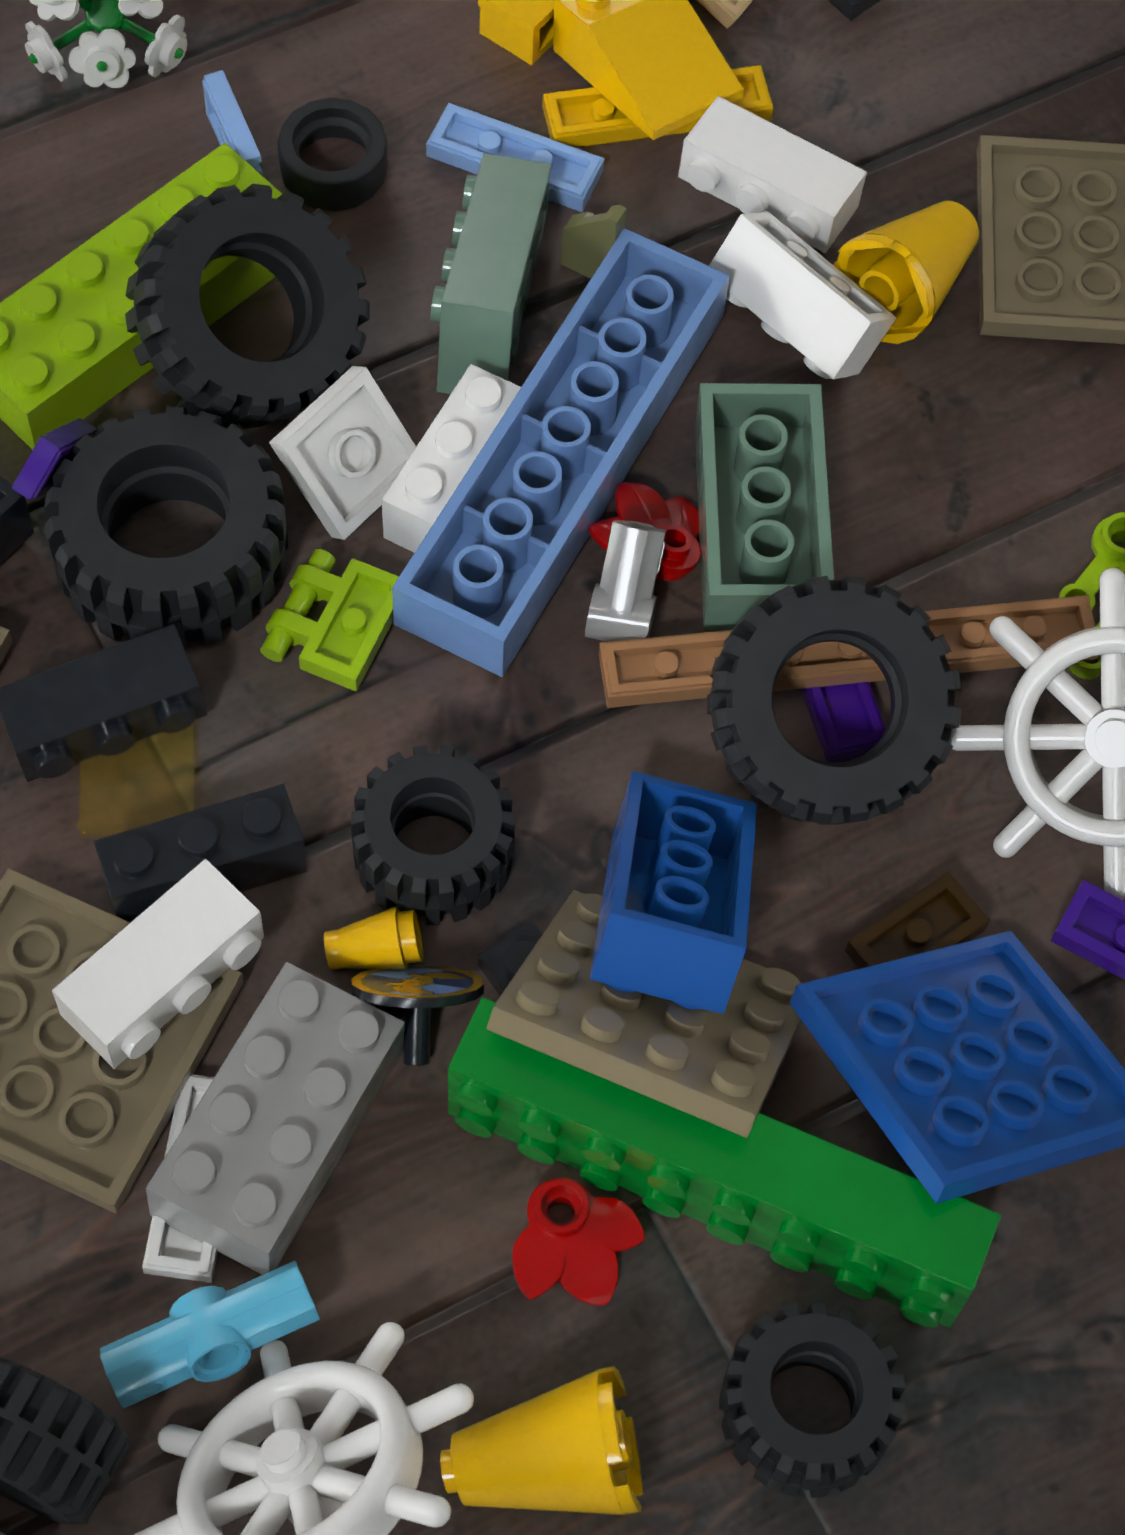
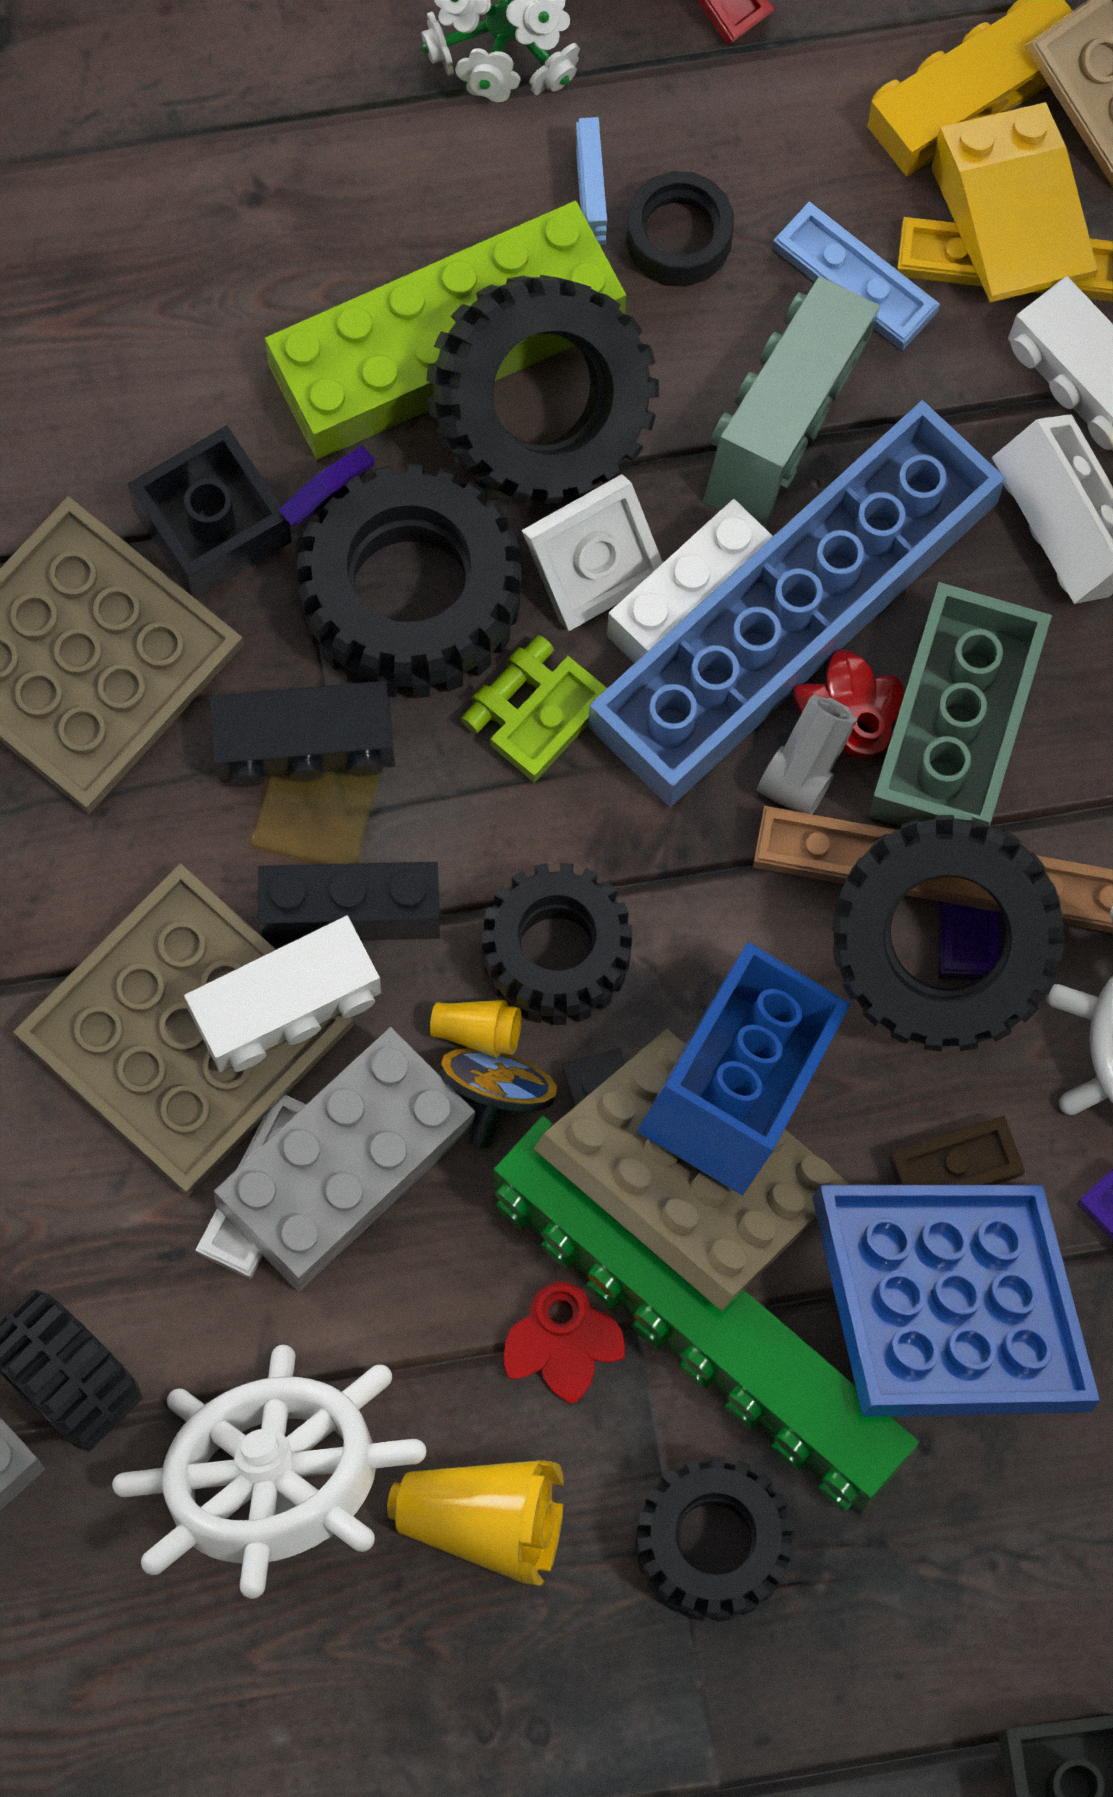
camera: 20 degrees right, 10 degrees up
medium azure piece [99,1261,320,1409] -> none
olive tile [561,205,627,279] -> none

